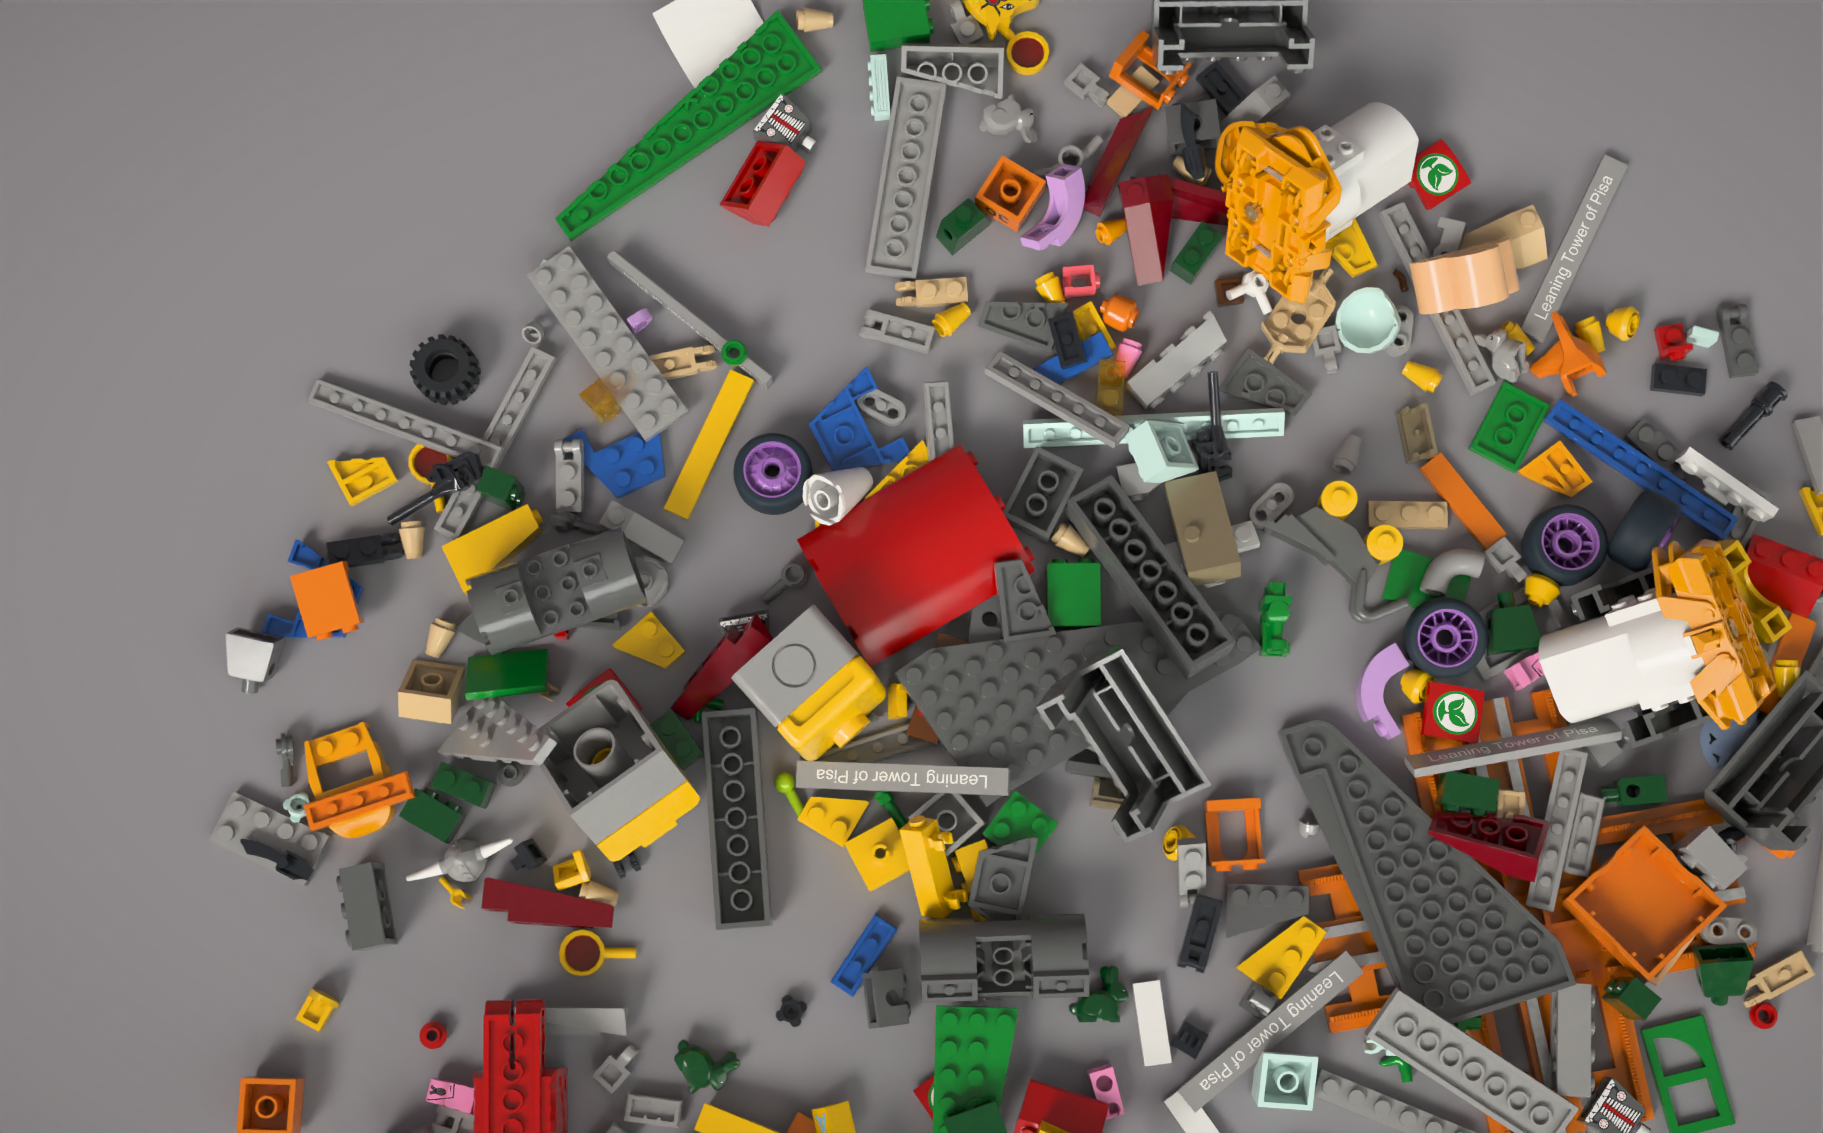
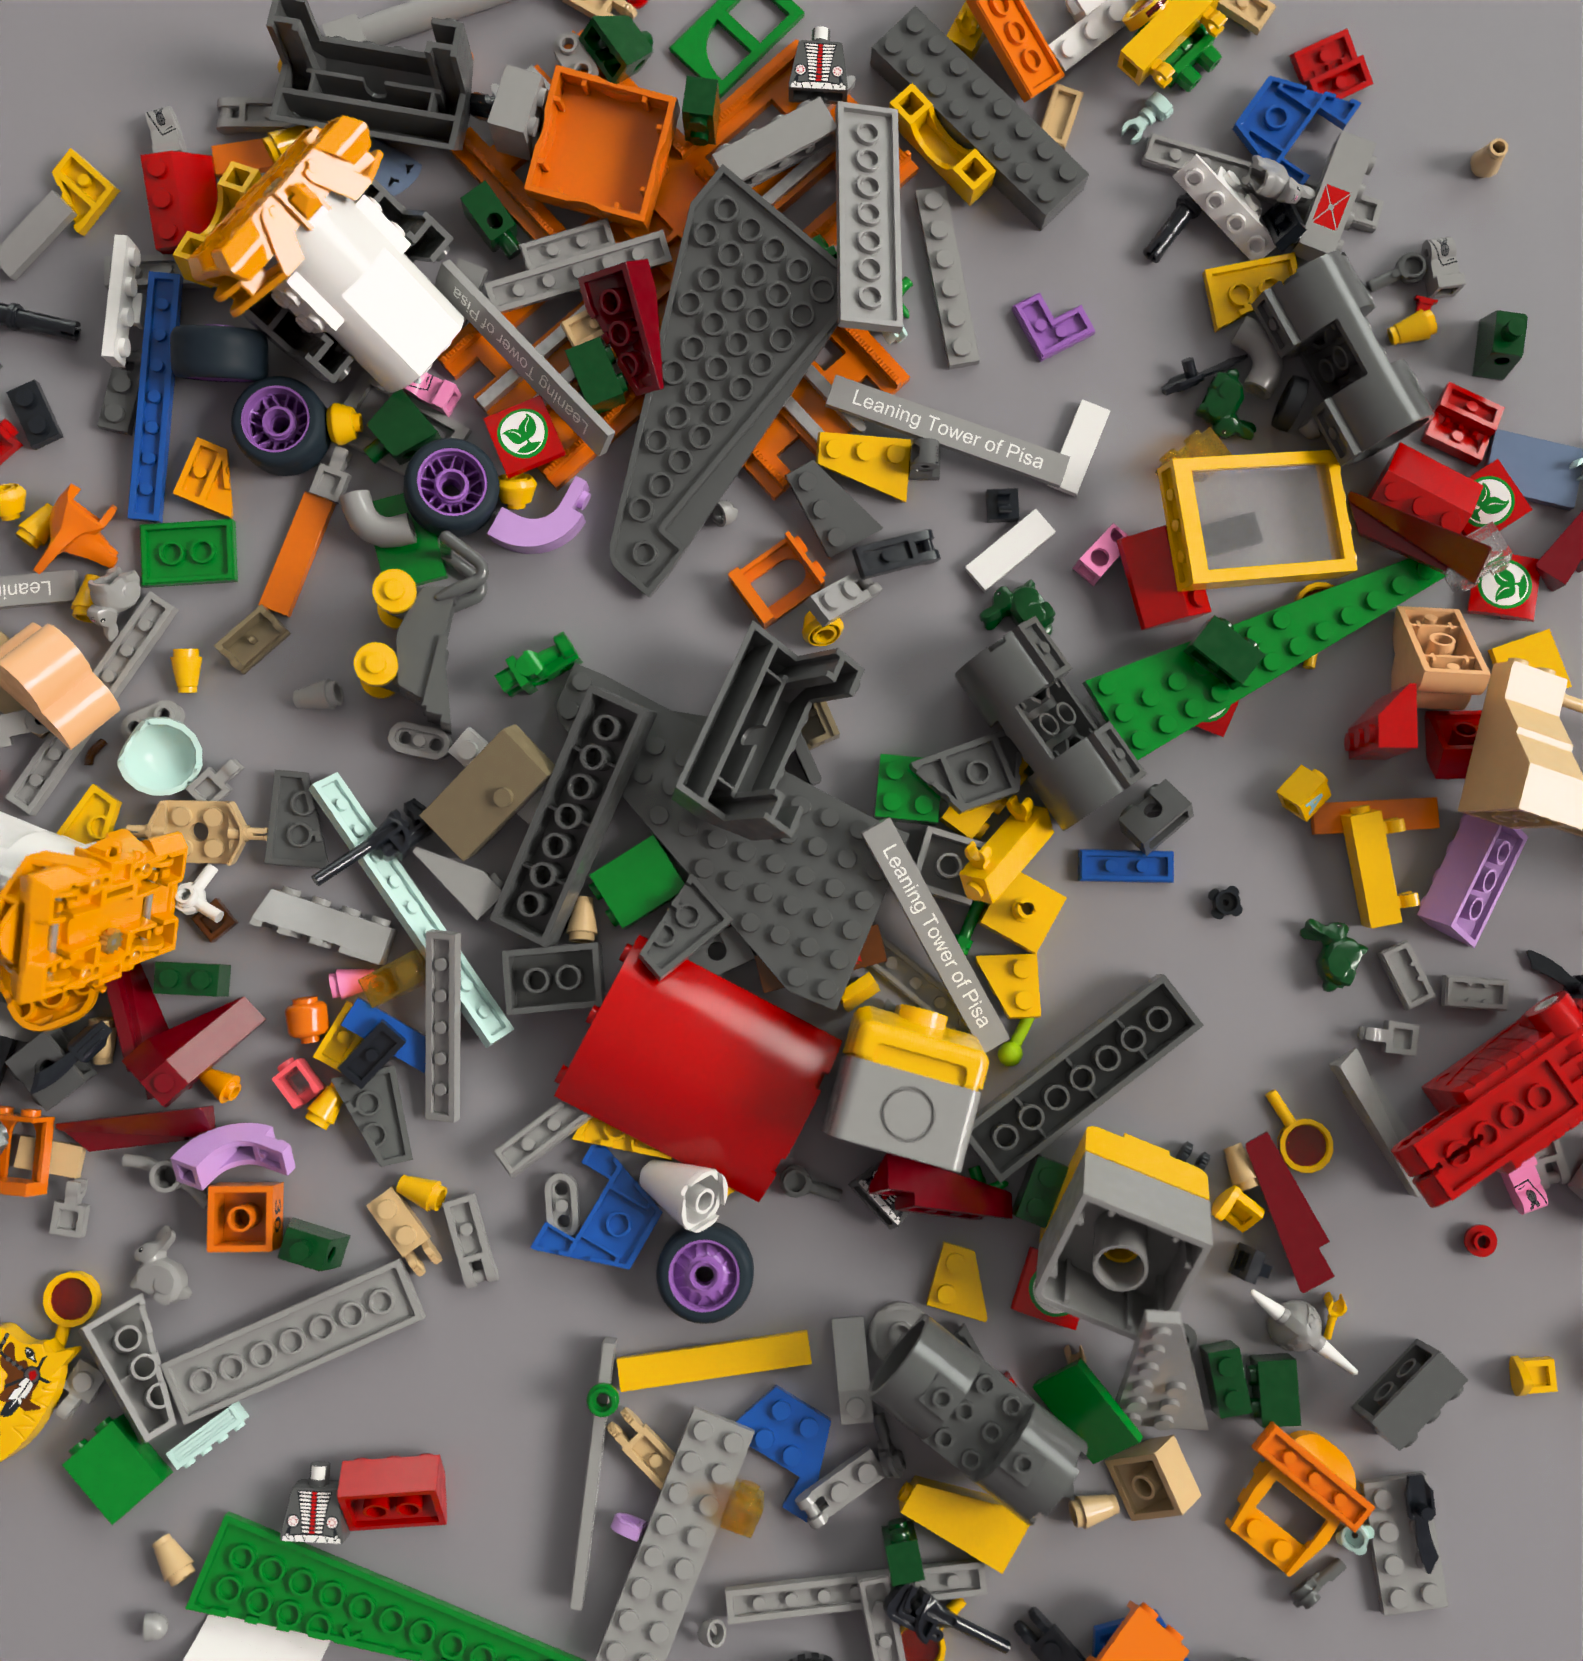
camera: 125 degrees left, 5 degrees up
tan cone [398,521,425,559] -> none
light aqua slope [1125,420,1199,483] -> none
light aqua slope [1251,1051,1318,1111] -> none
tan plate [1367,501,1448,530] -> none

